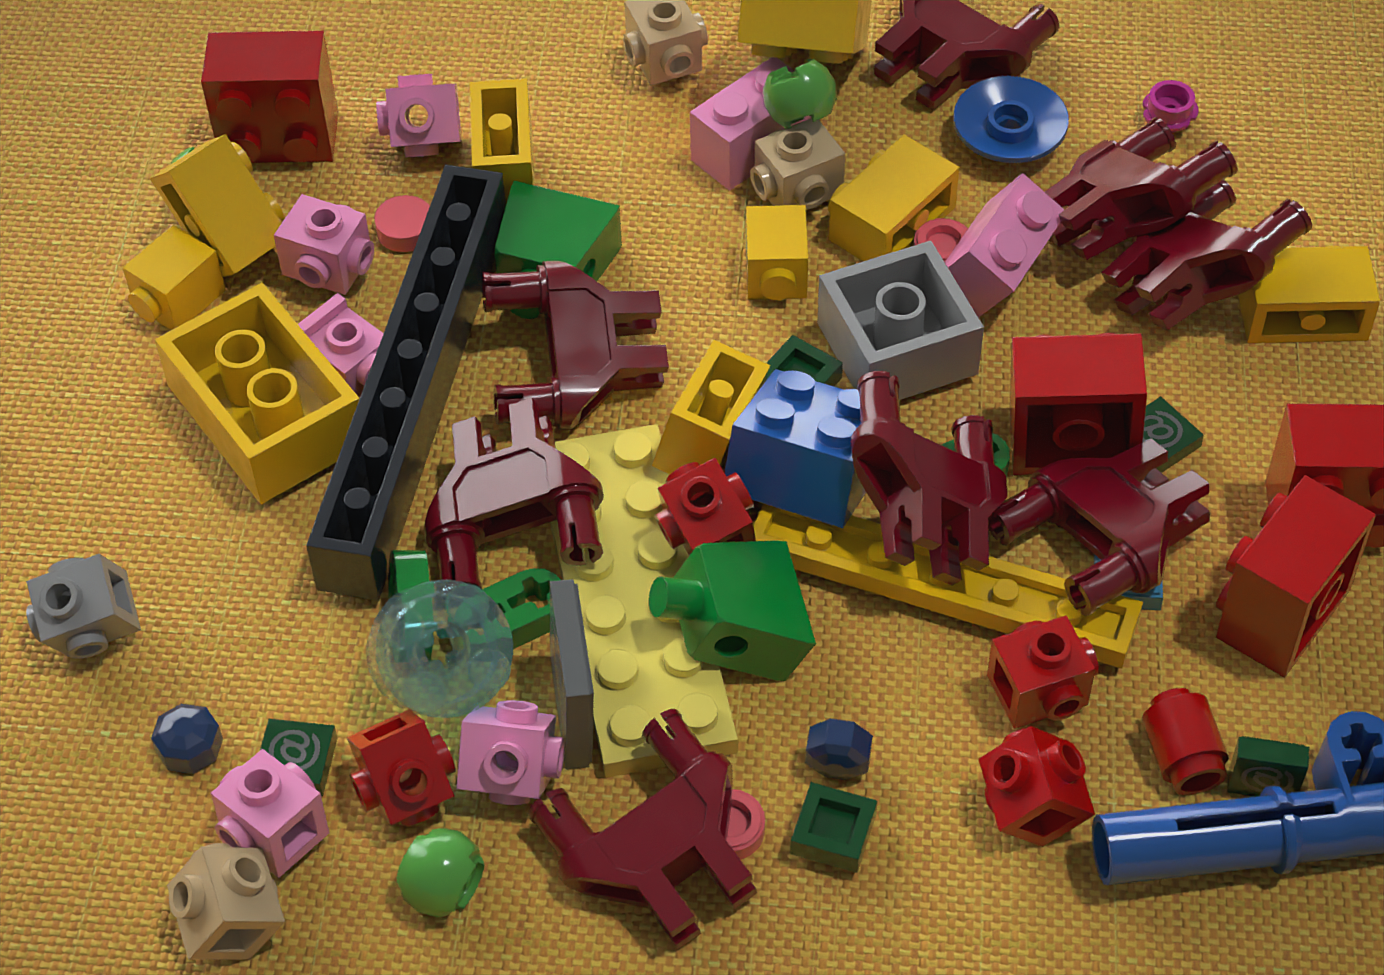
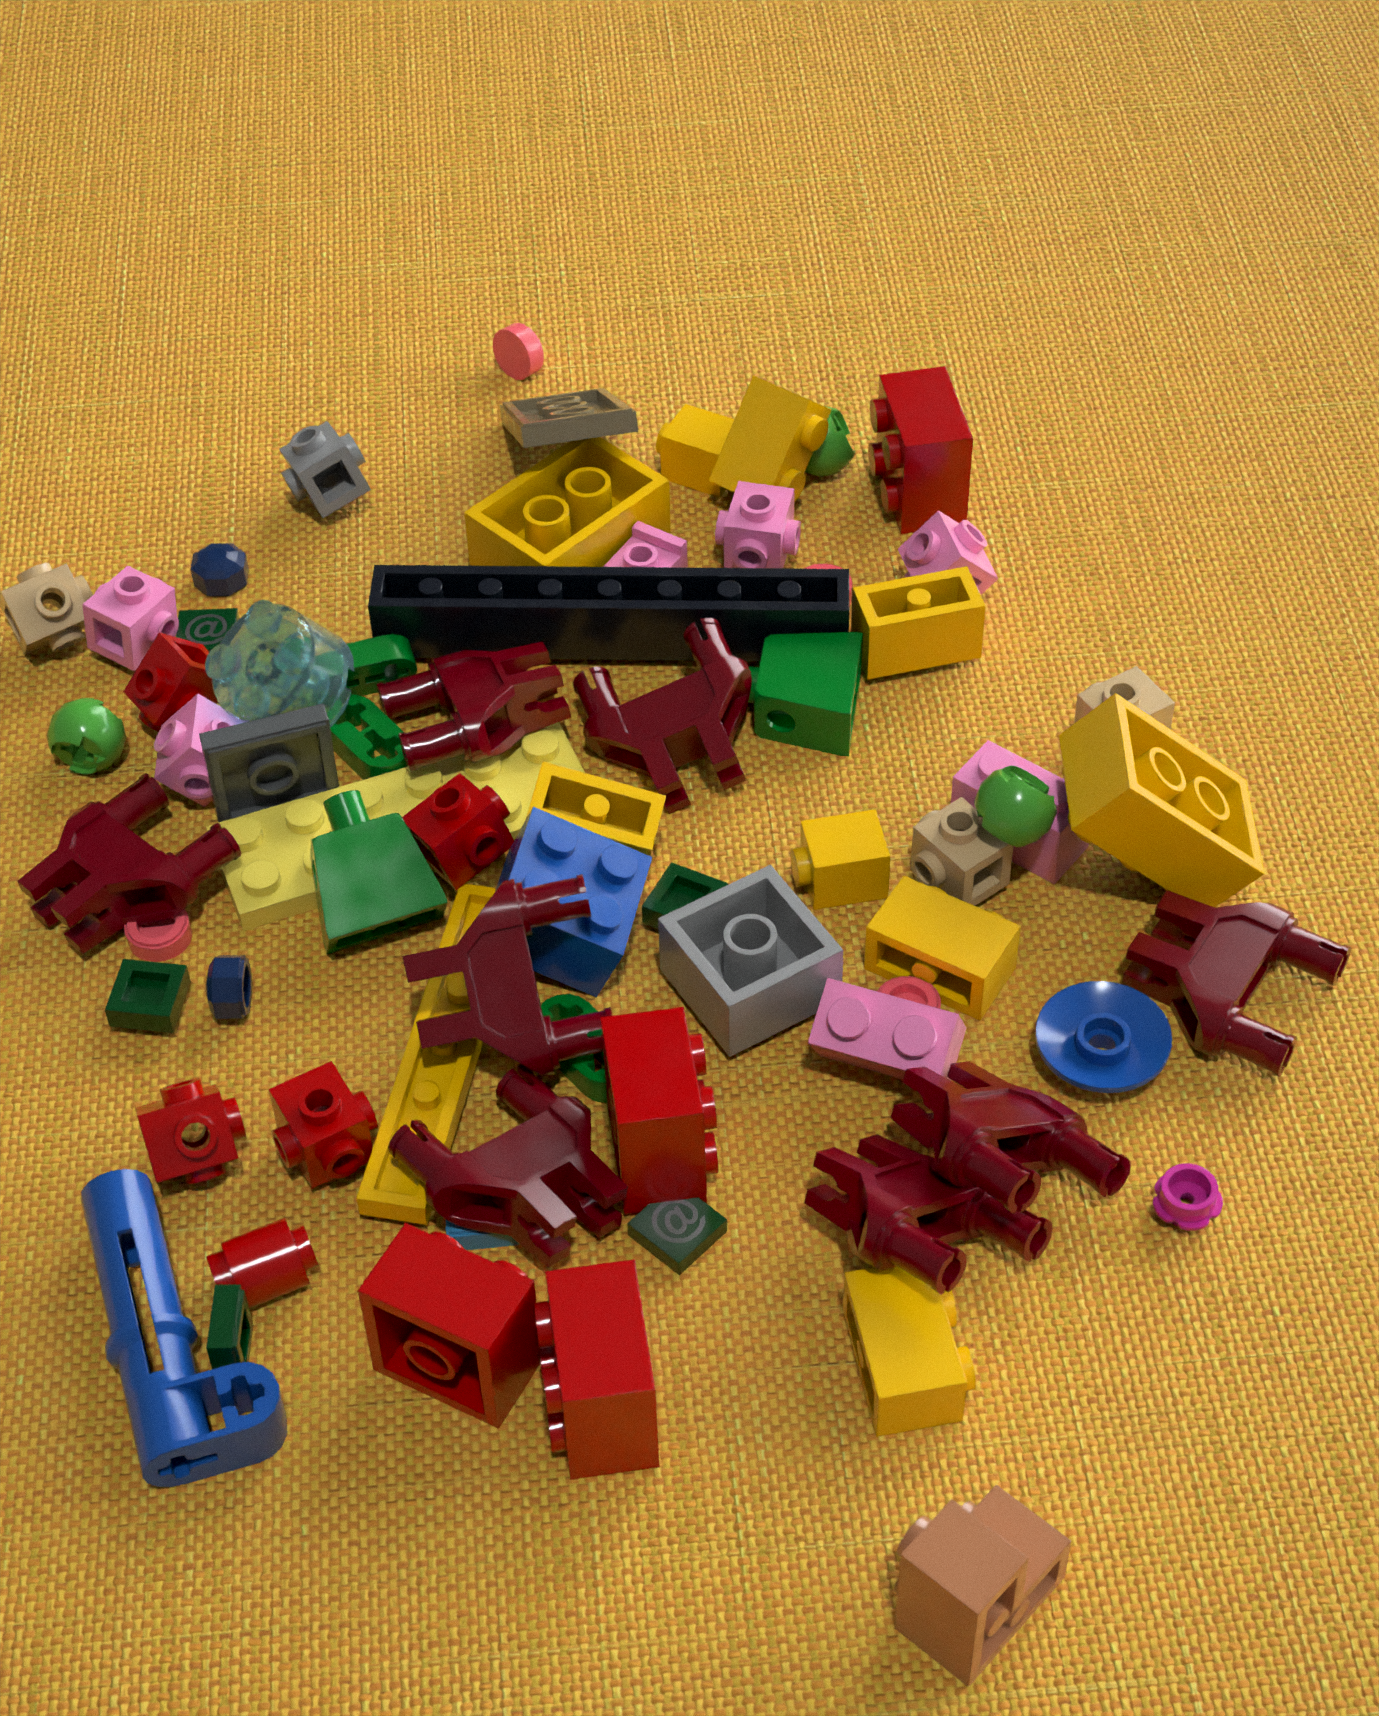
camera: 80 degrees right, 5 degrees down
none -> dark tan tile [500,388,638,448]

